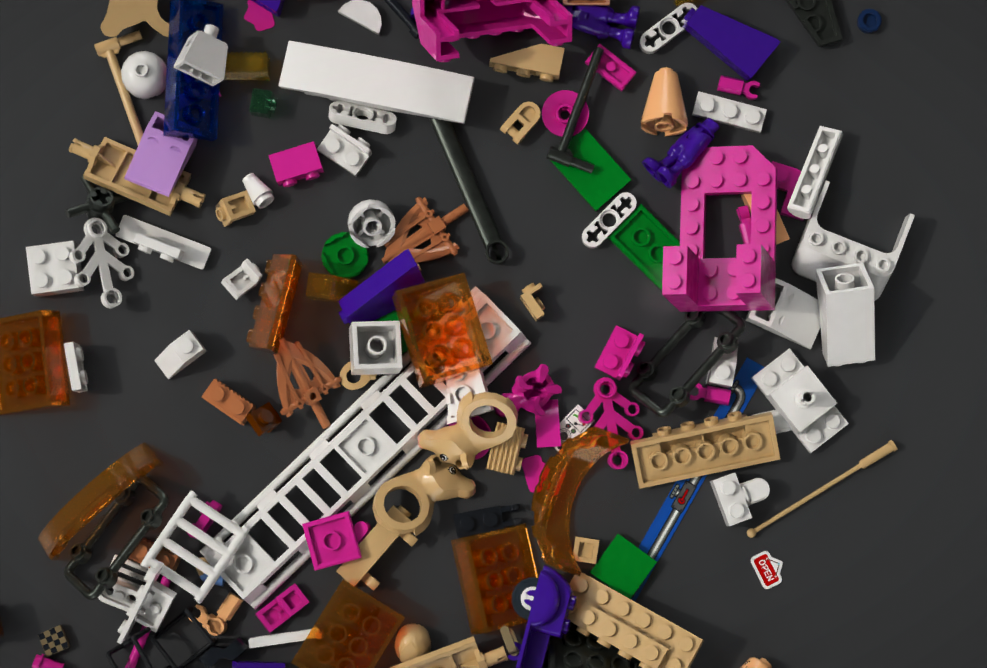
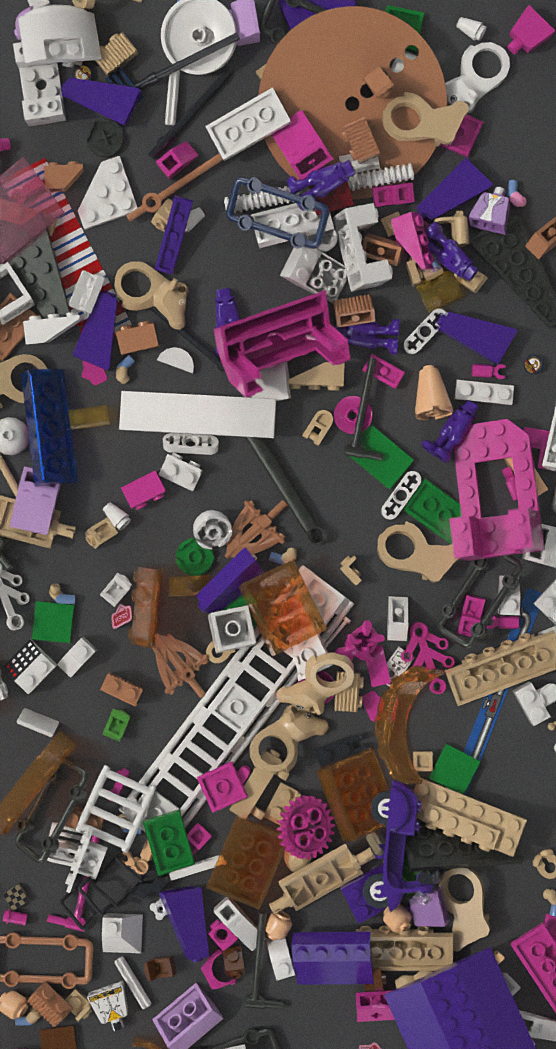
camera: 10 degrees left, 5 degrees up
white bracket [116,215,212,270] -> none
white torso [173,24,228,86] -> none
reddish brown bracket [245,402,283,436] -> none
clear green plate [249,88,277,118] -> none
dark pink bracket [594,325,646,381] -> none
none -> white slope [4,638,57,694]
none -> white slope [17,708,59,737]
none -> green tile [32,601,75,643]
none -> arm [49,584,75,604]
none -> bright green bracket [102,709,130,742]
none -> clear pink sticker [111,604,132,629]
none -> arm [116,355,135,384]
none -> green tile [142,809,195,876]
none -> white slope [251,362,291,401]
none -> tan bracket [263,782,301,827]
none -> arm [269,547,297,565]
none -> dark pink gear [277,796,335,859]
none -> white piece [324,616,351,648]
none -> tan animal [377,521,458,583]
none -> white slope [387,596,408,641]
none -> dark pink slope [457,594,485,637]
none -> tile [523,355,543,374]

